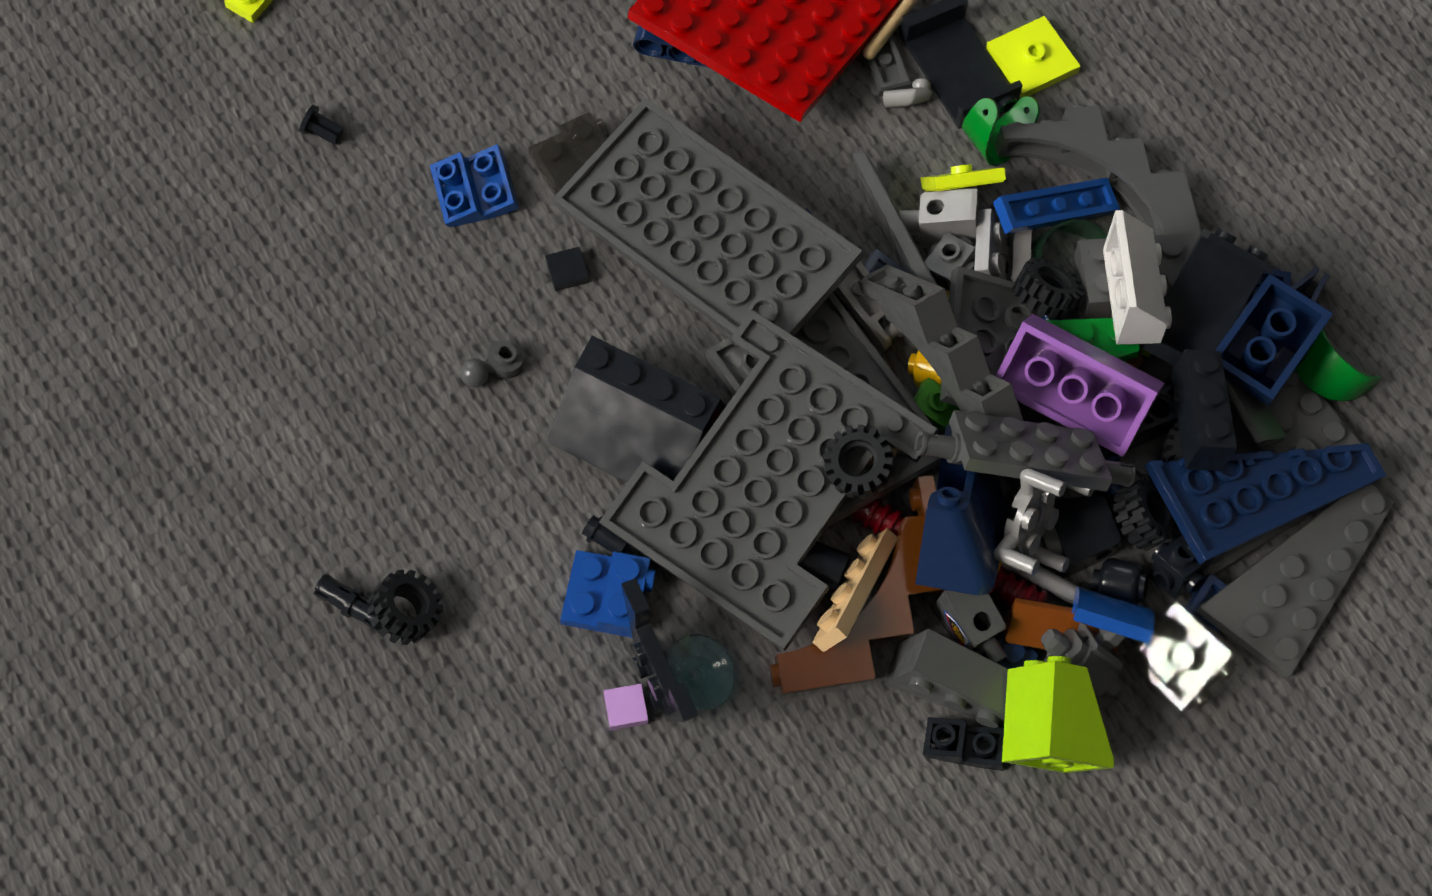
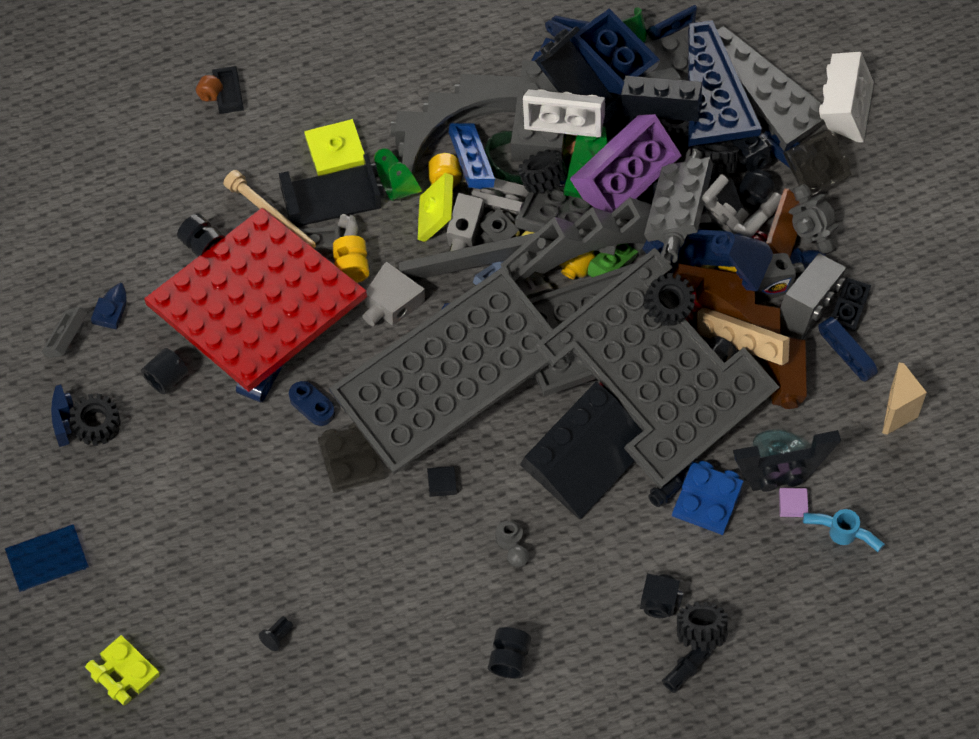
camera: 75 degrees left, 5 degrees down
blue slope [430,144,519,227] -> none
lime slope [1002,656,1114,773] -> none
blue slope [1072,587,1154,644] -> none
none -> dark blue plate [289,381,334,426]
none -> yellow wheel [333,235,369,283]
none -> light grey torso [362,262,425,326]
none -> yellow head [428,153,462,188]
none -> black wheel [488,627,531,679]
none -> black brick [640,573,683,619]
none -> dark blue slope [646,5,697,41]
none -> dark azure piece [803,509,885,552]
none -> dark blue beam [818,317,878,382]
none -> white slope [819,52,874,142]
none -> tan slope [882,362,927,434]

